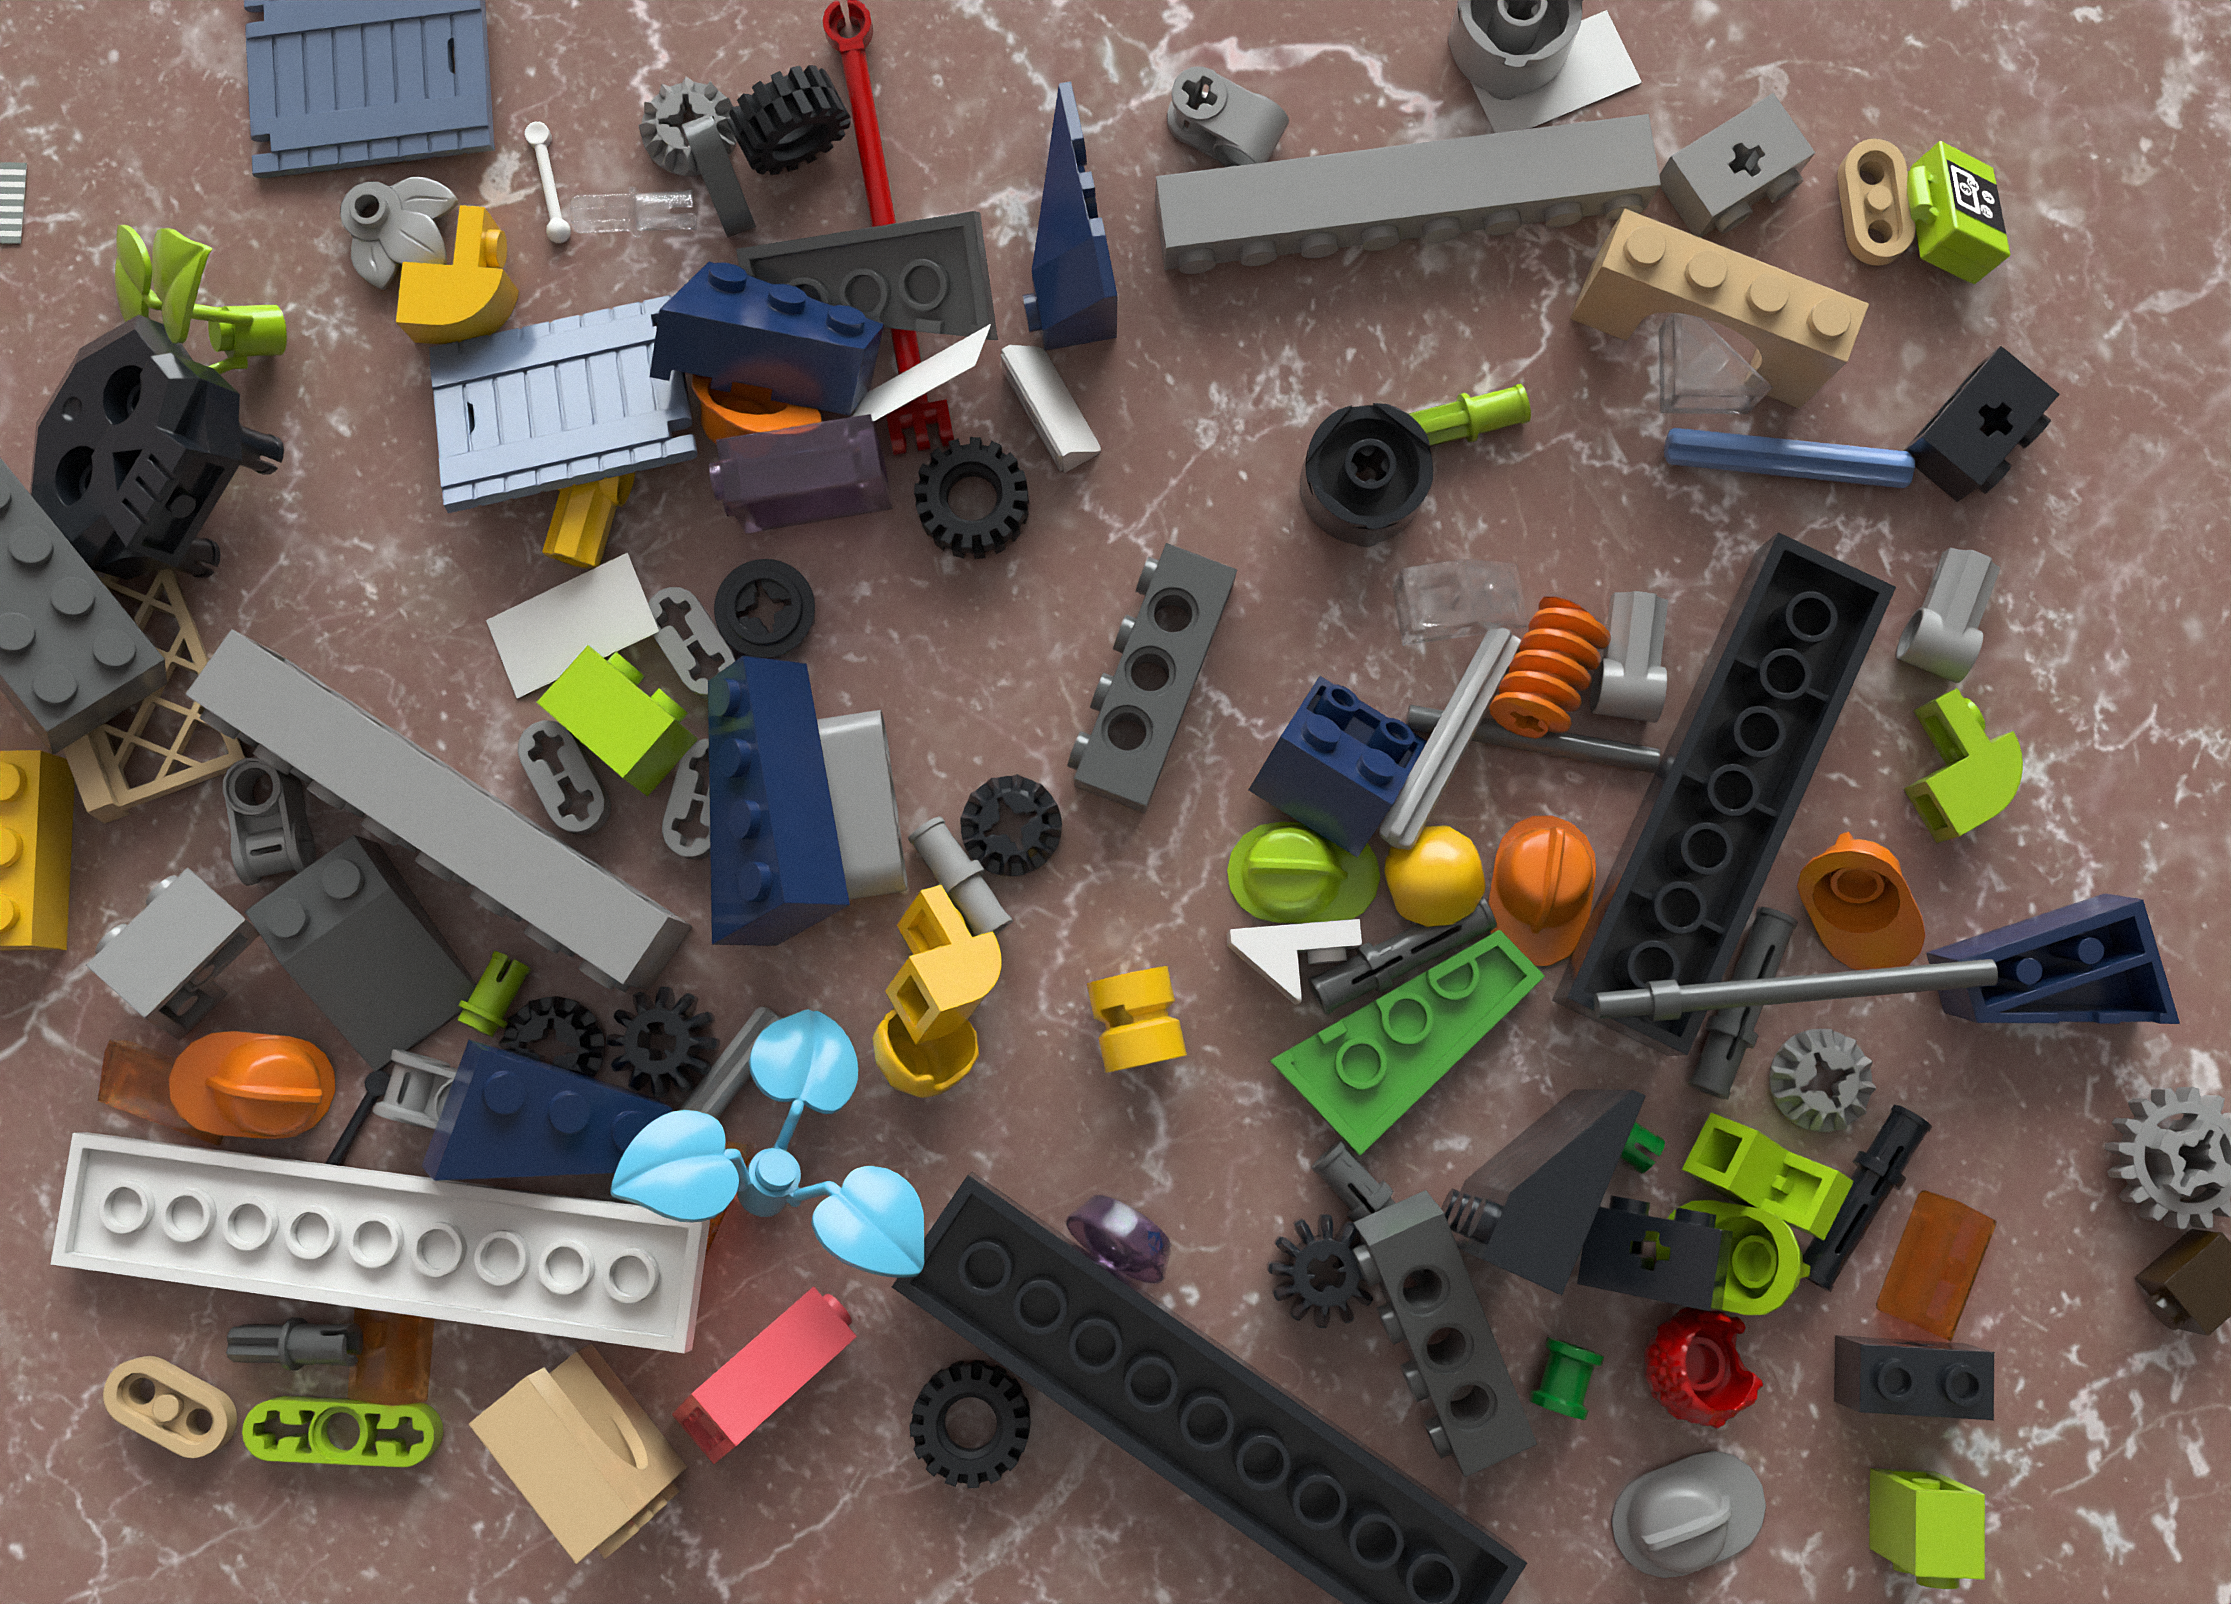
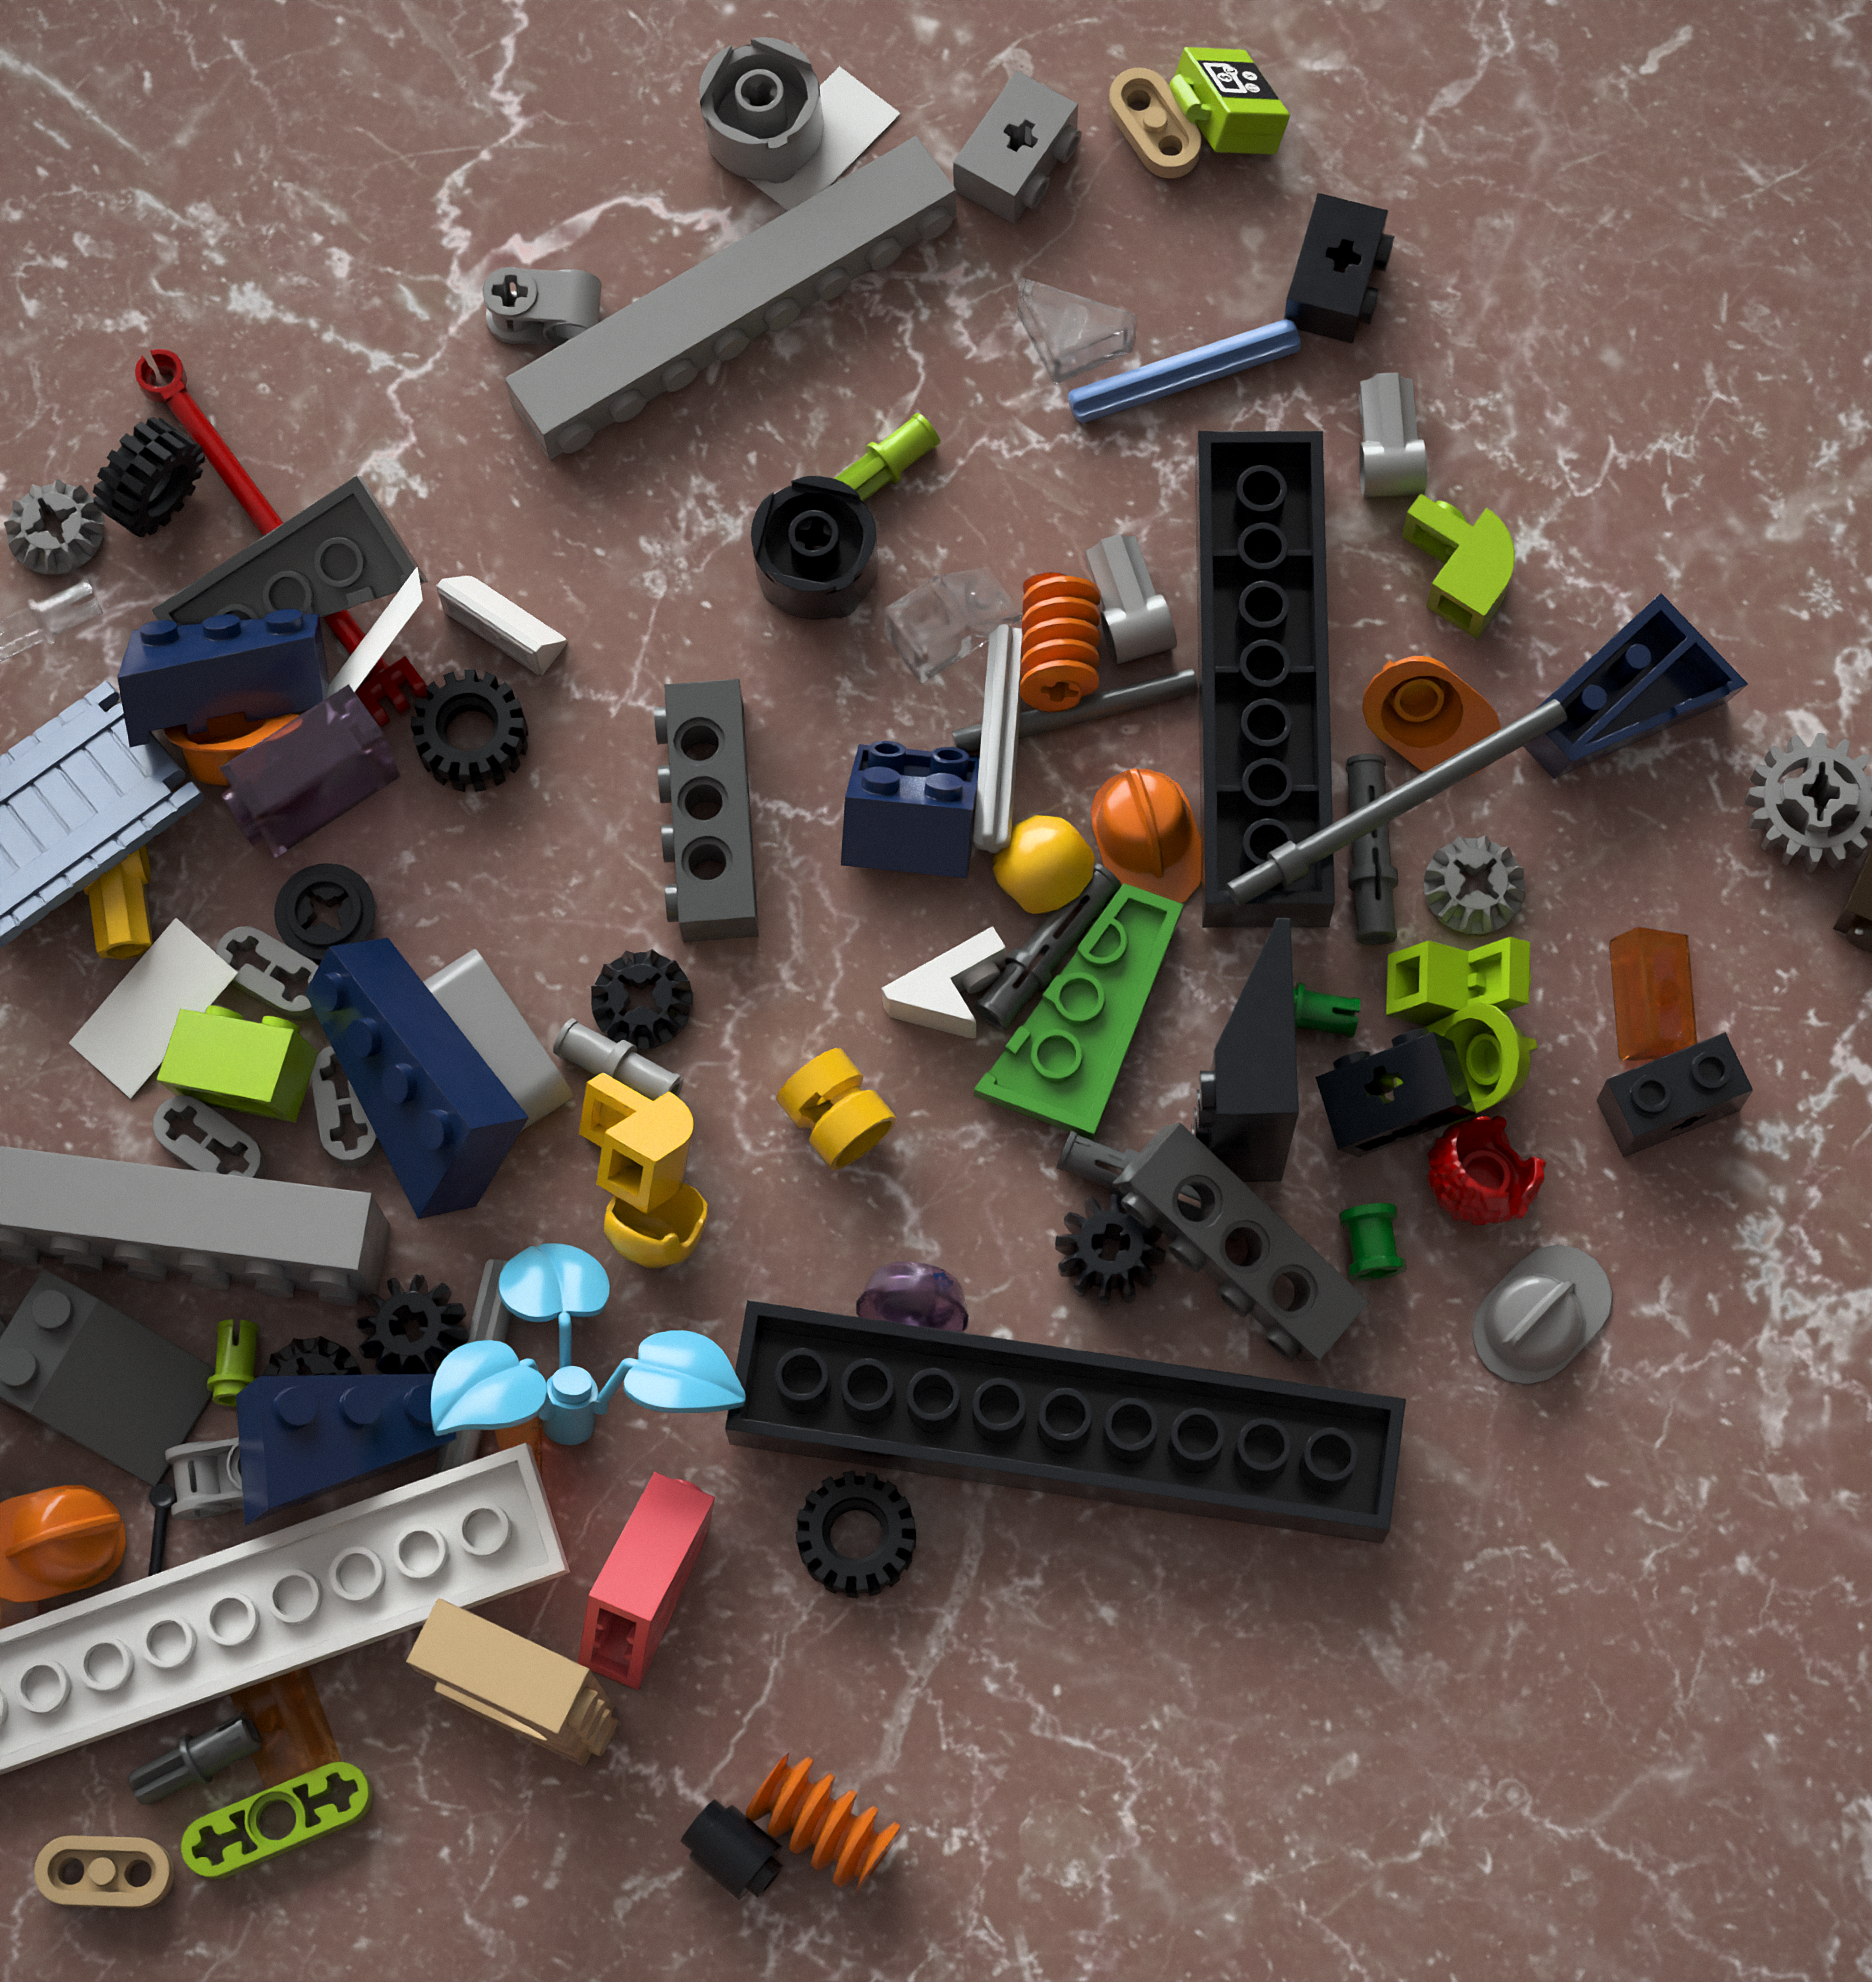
camera: 20 degrees left, 10 degrees down
dark grey beam [682,114,756,238] -> none
dark blue wedge [1022,81,1118,351] -> none
lime piece [1227,822,1380,924] -> none
tan arch [1570,209,1869,409] -> none
black pin [1803,1104,1932,1292] -> none
lime brick [1869,1468,1985,1589] -> none

